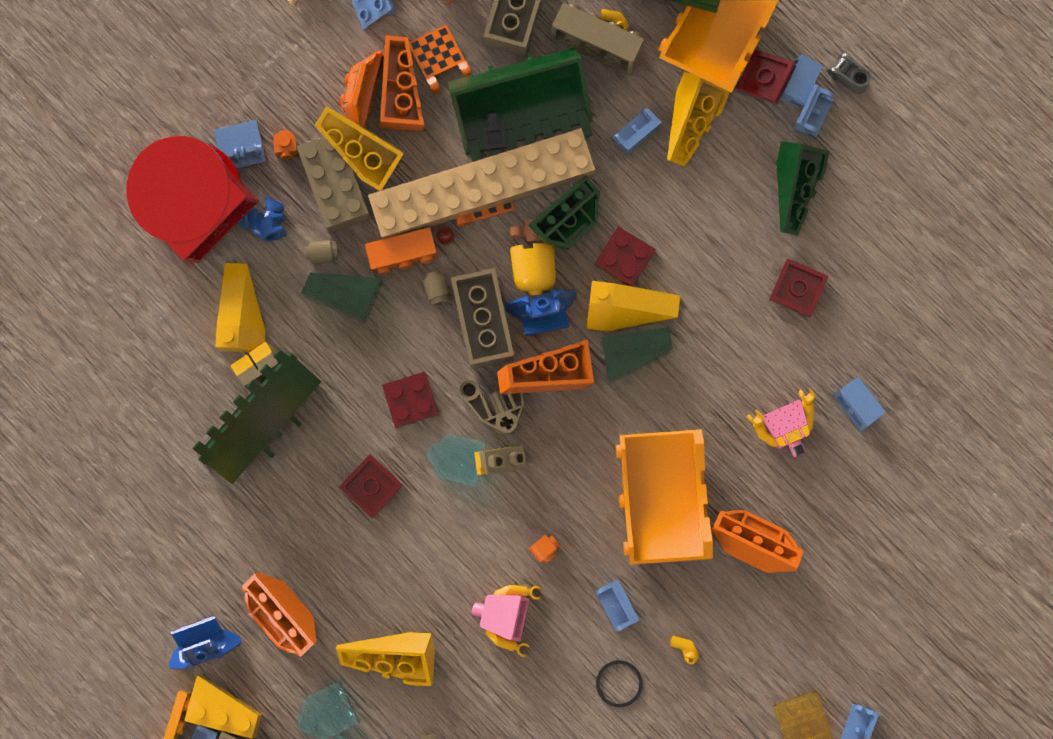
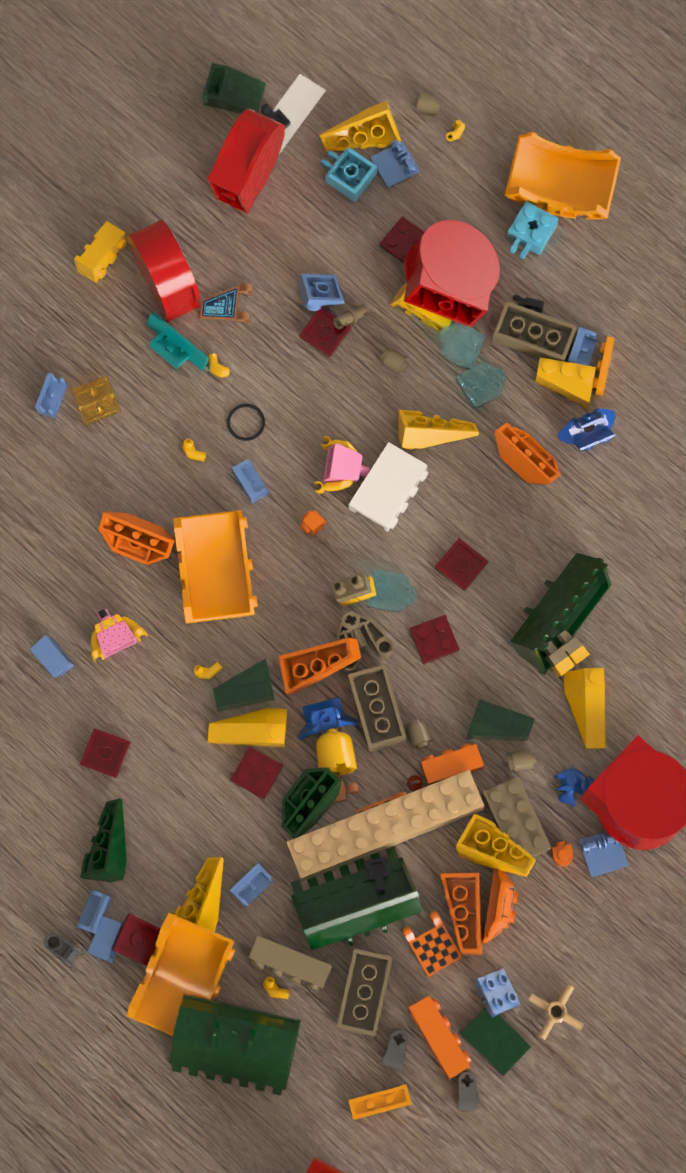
camera: 175 degrees right, 5 degrees down
none -> yellow arm [193,662,223,680]
none -> white panel [349,442,429,532]

